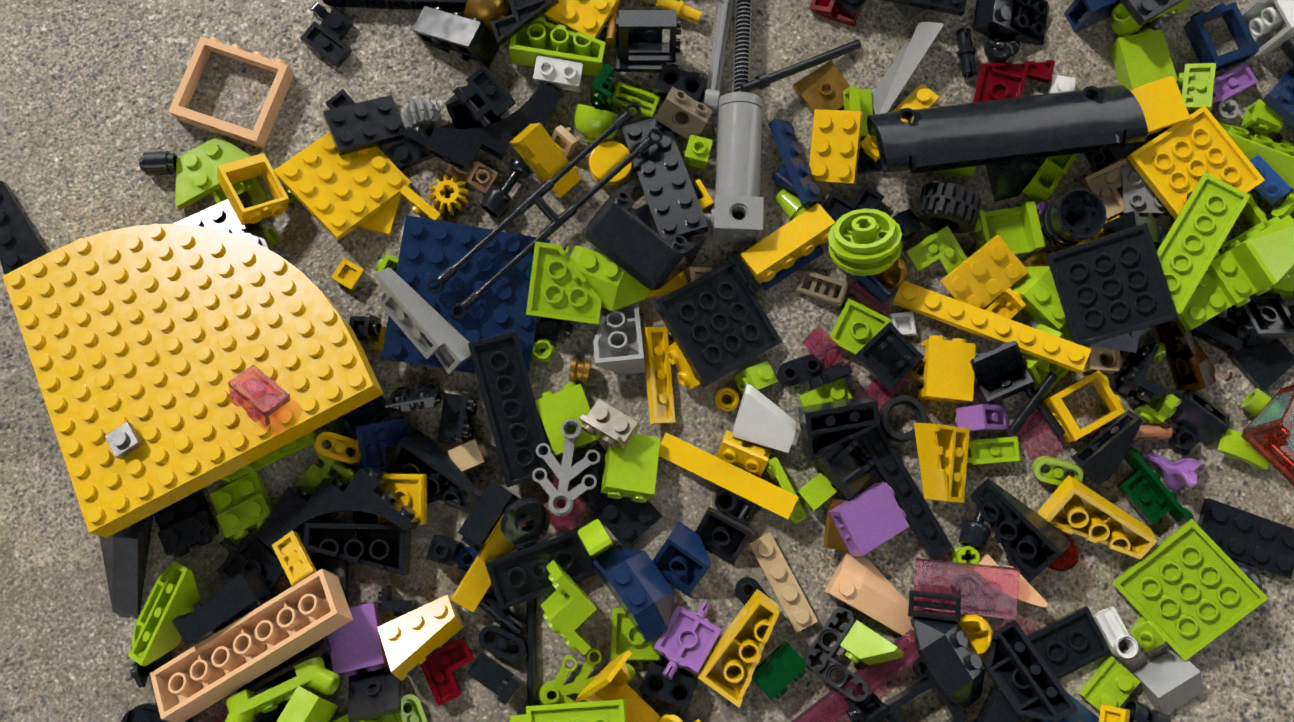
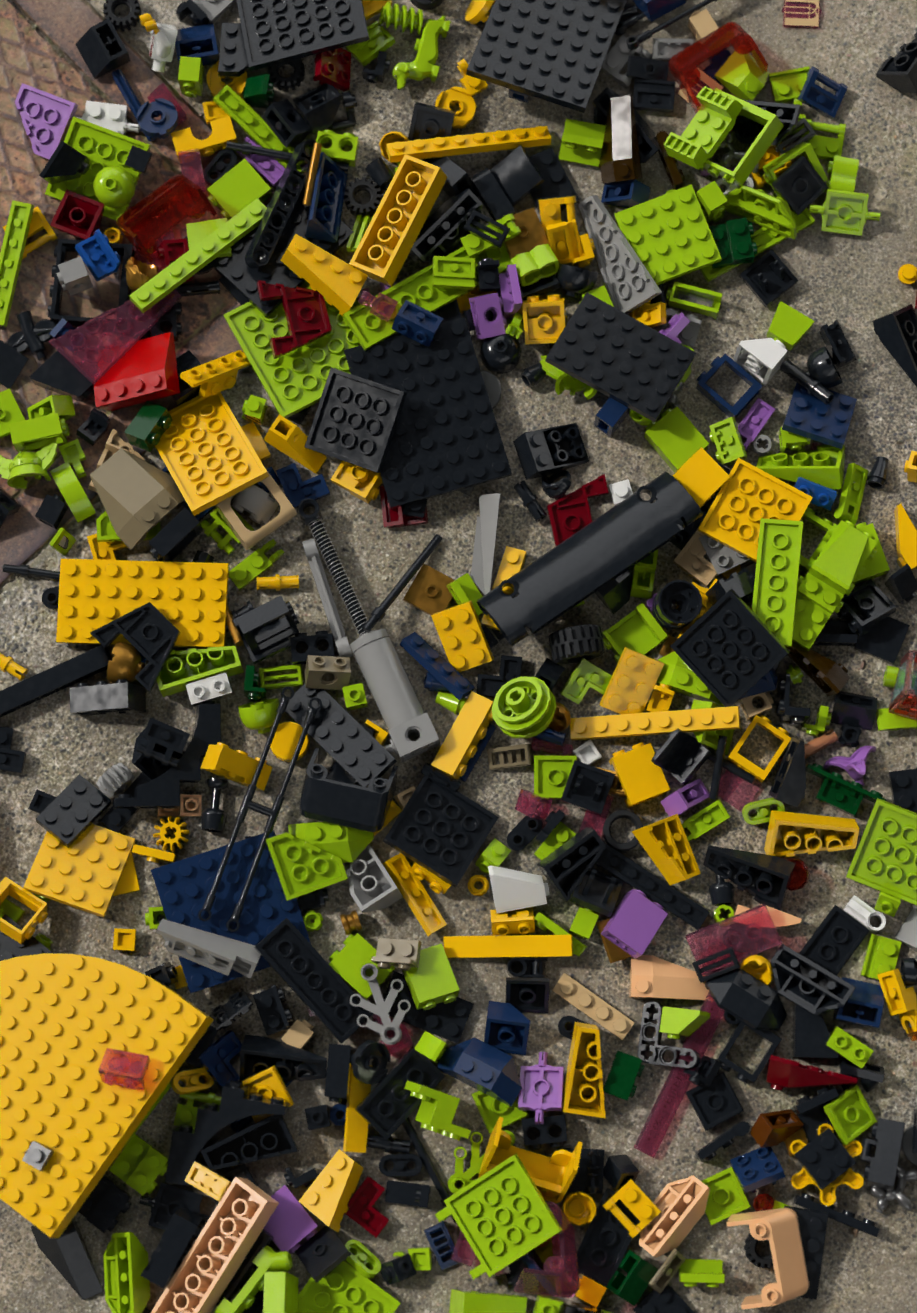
camera: 25 degrees left, 0 degrees up
tan tile [551,125,580,158] -> none

